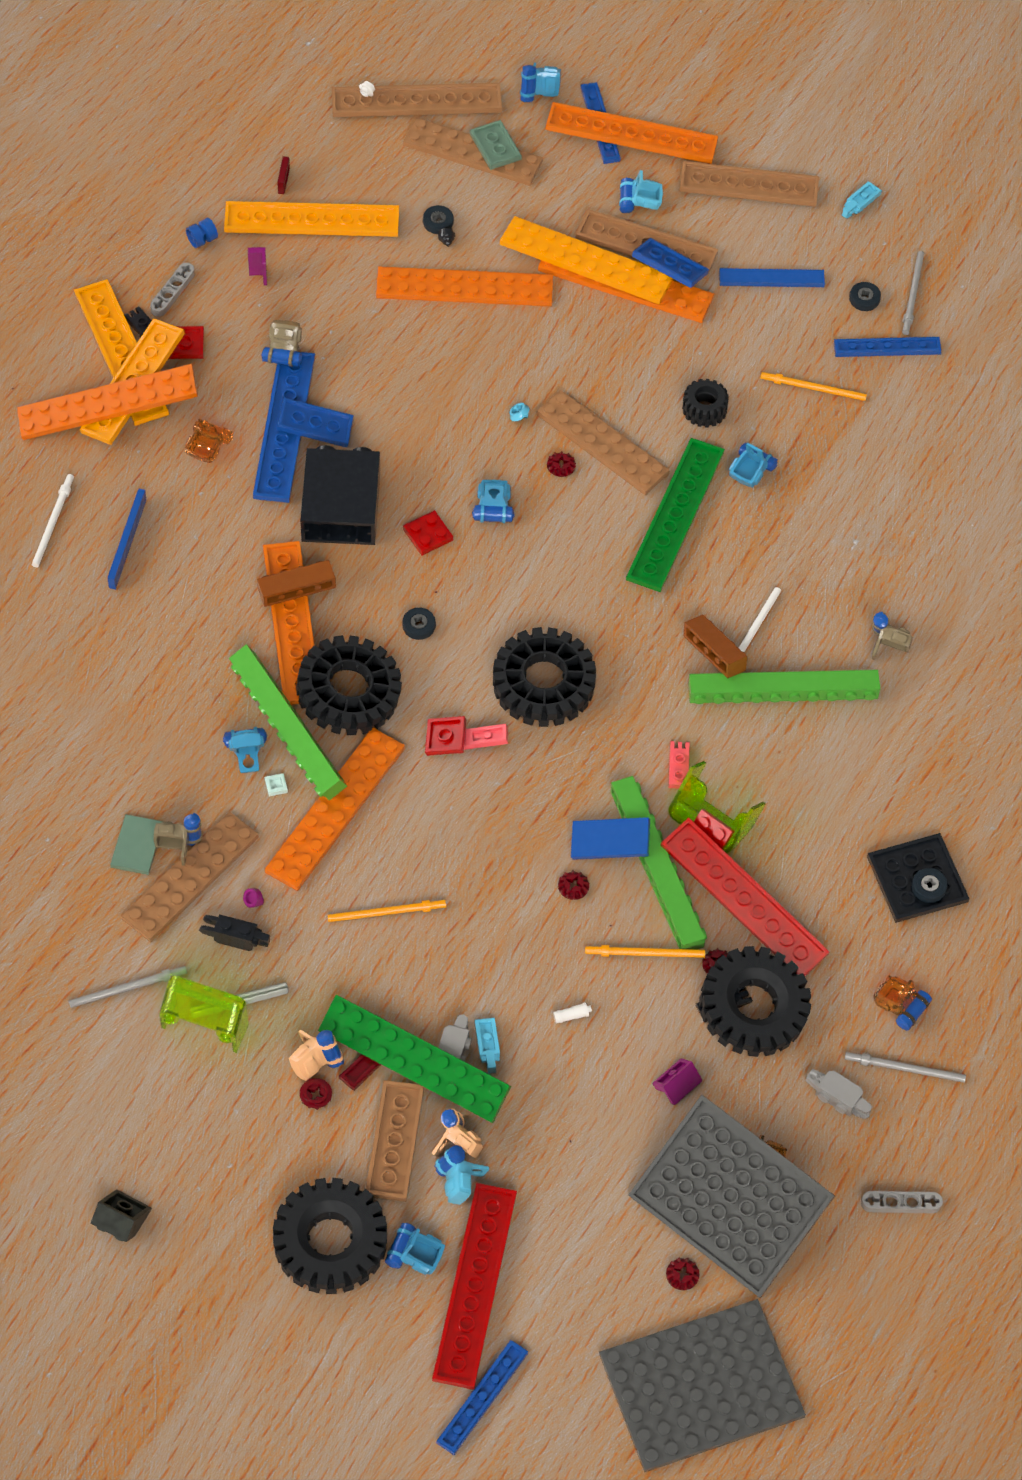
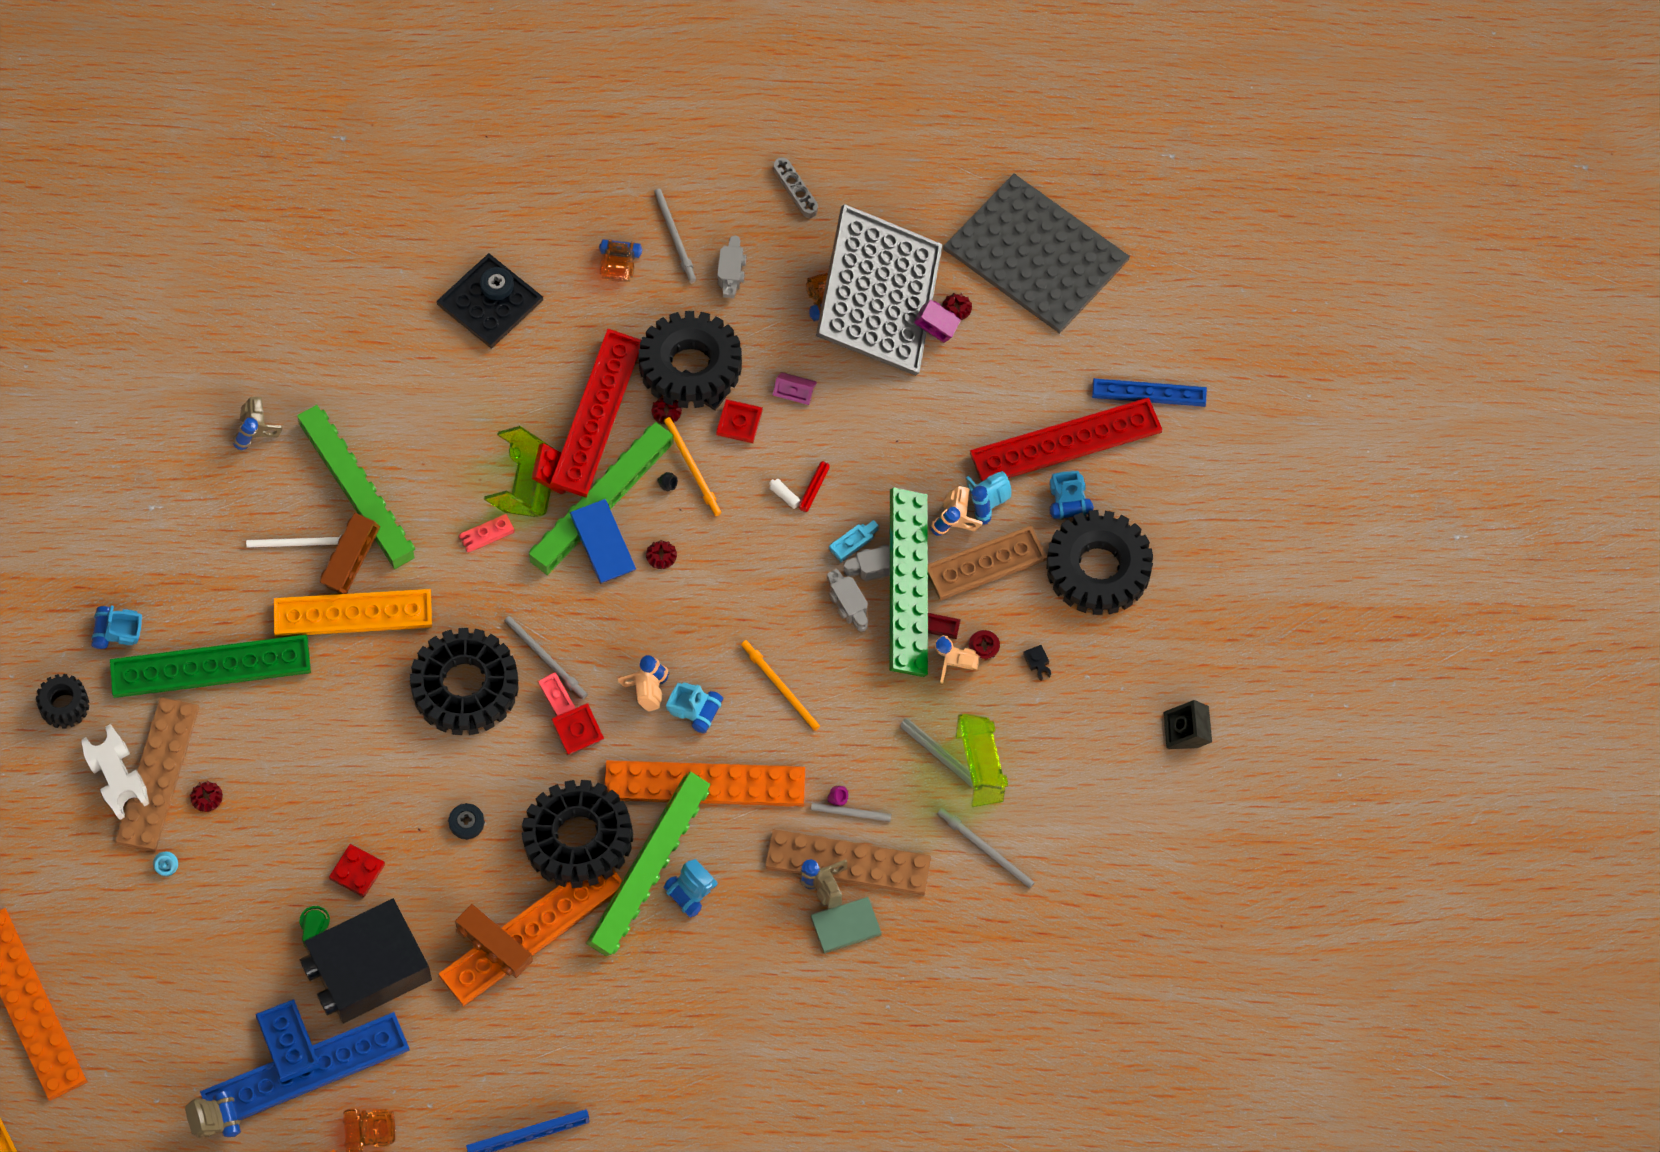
camera: 120 degrees left, 5 degrees up
black hinge [199,914,270,951] -> none
light aqua tile [264,773,288,797] -> none
dark azure piece [472,480,515,523] -> none
none -> white piece [81,724,149,820]
none -> light orange plate [274,589,432,637]
none -> green piece [299,906,330,947]
none -> light grey bar [504,616,588,700]
none -> light nougat piece [618,655,669,711]
none -> black plate [657,472,678,491]
none -> medium azure piece [666,683,723,734]
none -> red plate [716,399,763,443]
none -> red axle [799,461,830,512]
none -> light grey bar [811,802,891,822]
none -> light grey hinge [827,569,868,632]
none -> brick [914,299,961,343]
none -> black plate [1023,645,1051,681]

